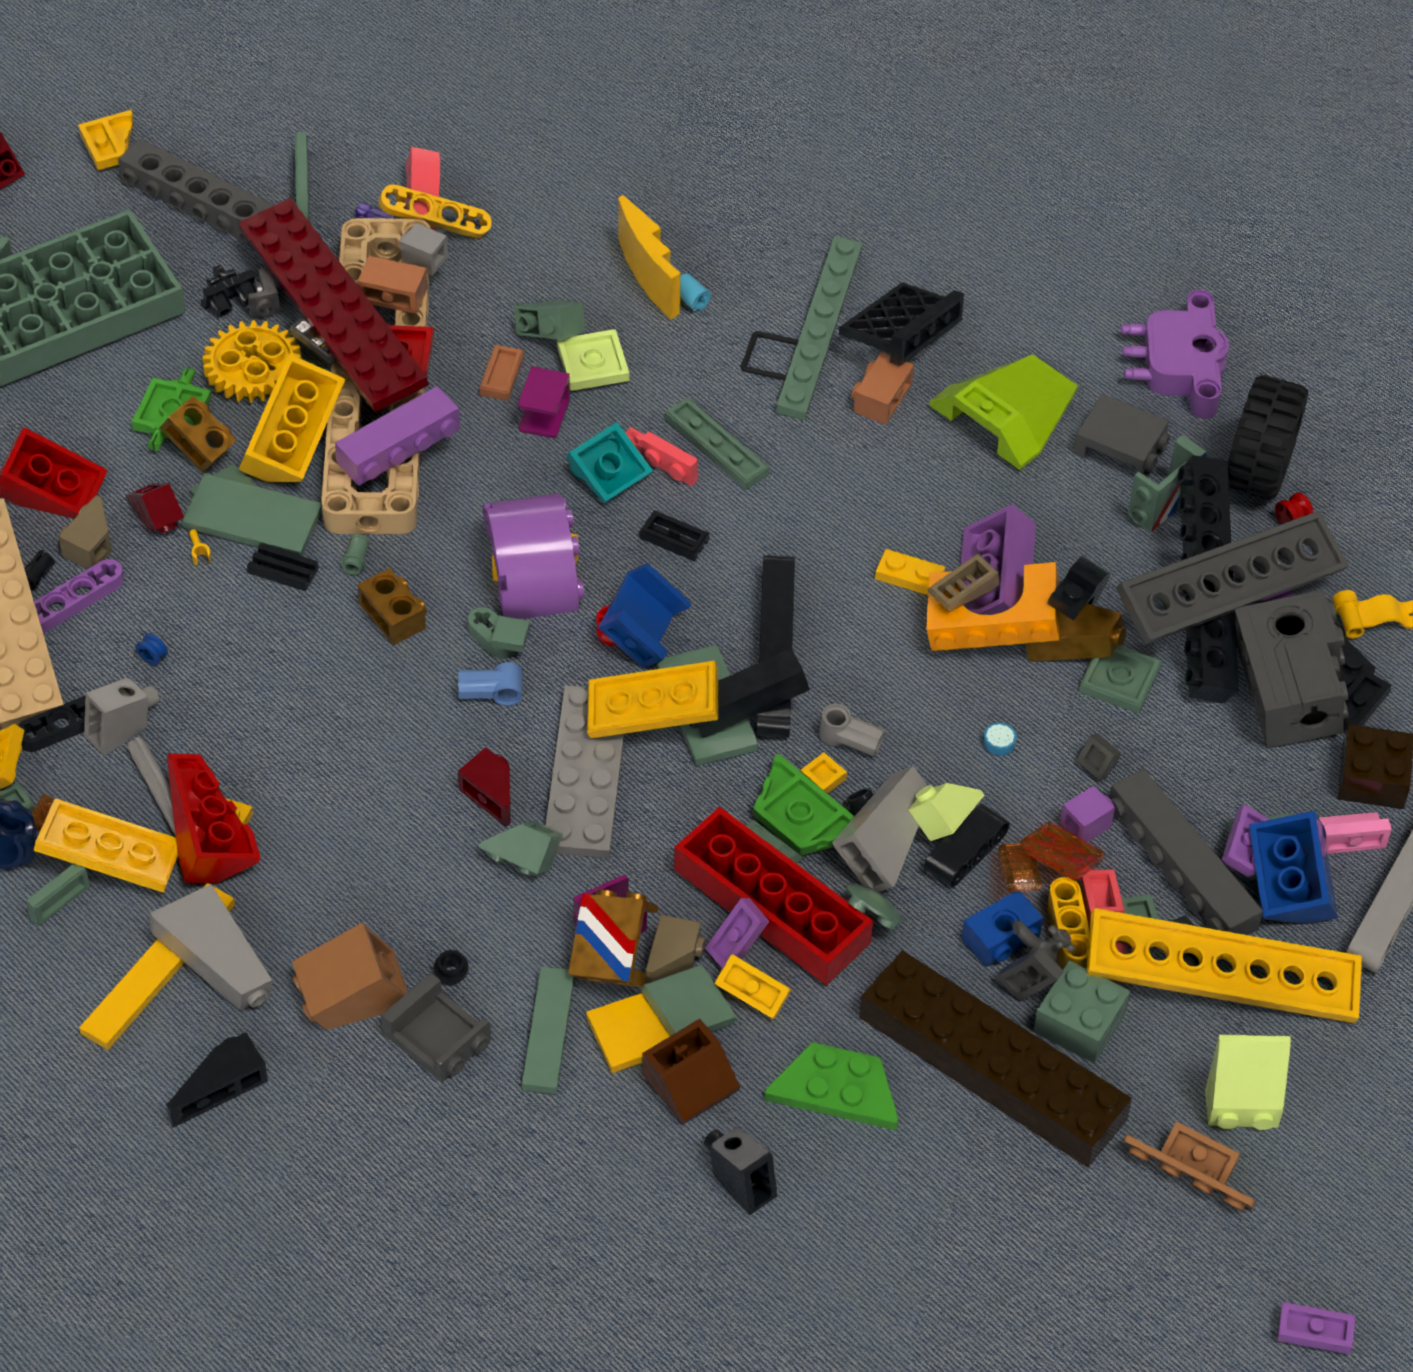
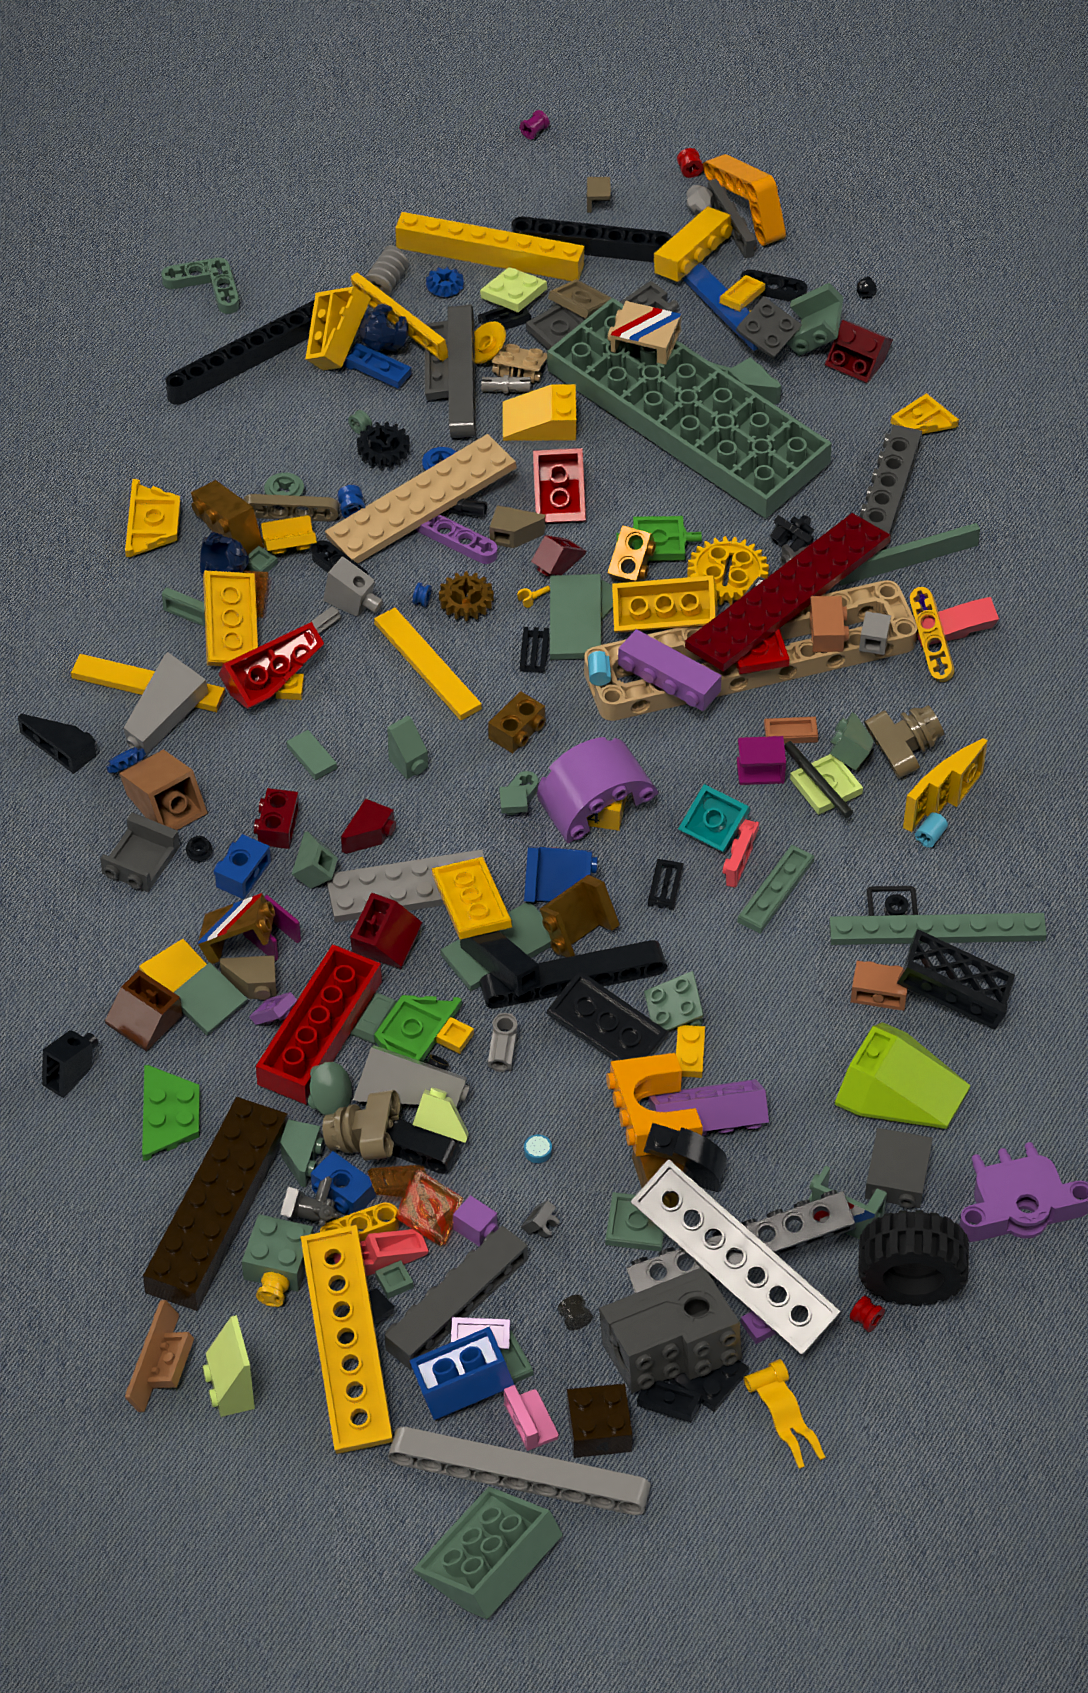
camera: 75 degrees right, 0 degrees up
sand green pin [341,534,370,575] -> none
medium blue piece [458,662,523,706] -> none
sand green tile [522,966,575,1094] -> none
yellow plate [714,954,792,1019] -> none
dark tan slope [928,553,1000,612] -> none
medium lavender plate [1277,1302,1356,1355] -> none
none -> blue gear [106,747,146,773]
none -> blue brick [214,834,271,900]
none -> dark red brick [254,788,299,849]
none -> yellow wheel [256,1272,290,1307]
none -> sand green slope [280,1119,325,1187]
none -> sand green tile [286,730,337,780]
none -> dark tan beam [322,1090,400,1161]
none -> dark red slope [350,892,423,969]
none -> yellow tile [374,607,482,721]
none -> sand green slope [387,715,428,779]
none -> pearl gold gear [439,571,494,621]
none -> pearl gold panel [540,875,620,957]
none -> black tile [547,970,668,1061]
none -> clear smoke wheel [557,1294,593,1331]
none -> medium azure piece [588,651,611,686]
none -> sand green hinge [644,971,704,1031]
none -> pearl dark grey bar [784,741,853,818]
none -> dark tan beam [864,705,945,779]
none -> black bush [884,894,909,916]

